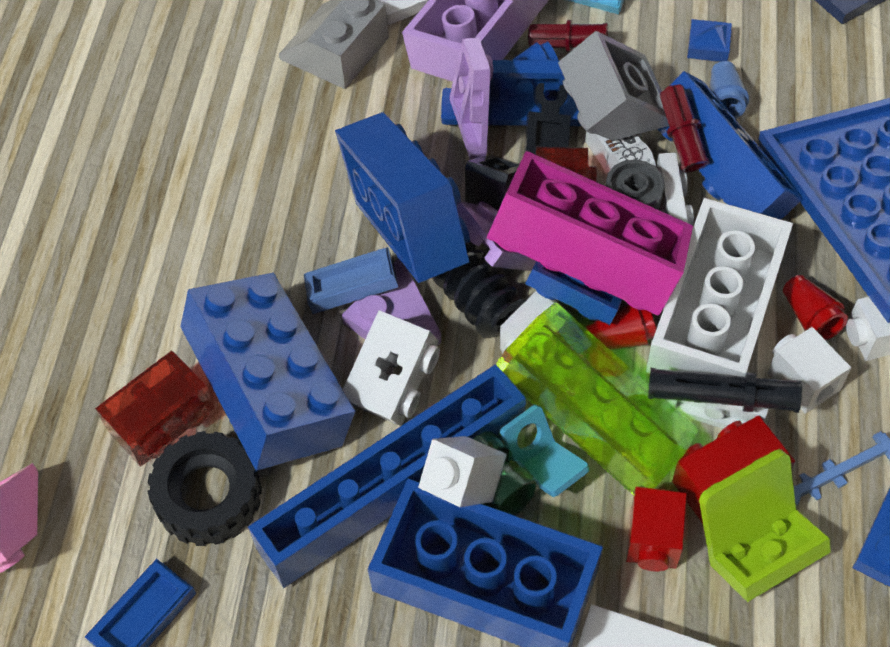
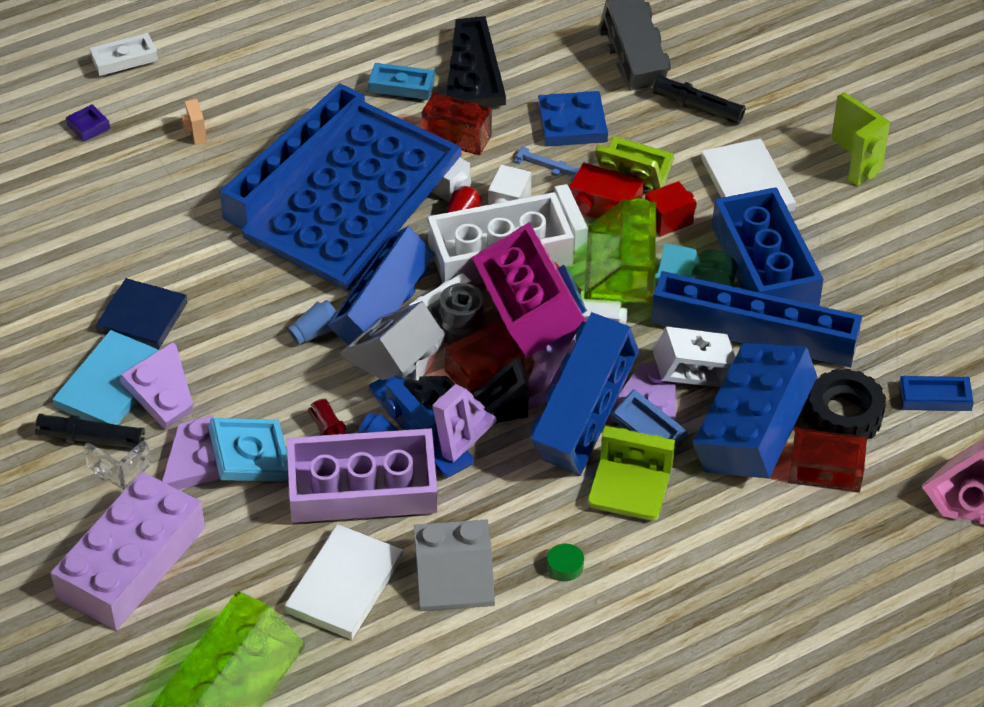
camera: 130 degrees left, 10 degrees down
white brick [418,436,507,507] -> none
black pin [648,367,802,413] -> none
dark red axle [660,84,710,173] -> none
blue tile [687,19,732,62] -> none
none -> green tile [547,543,584,581]
none -> lime bracket [588,426,675,521]

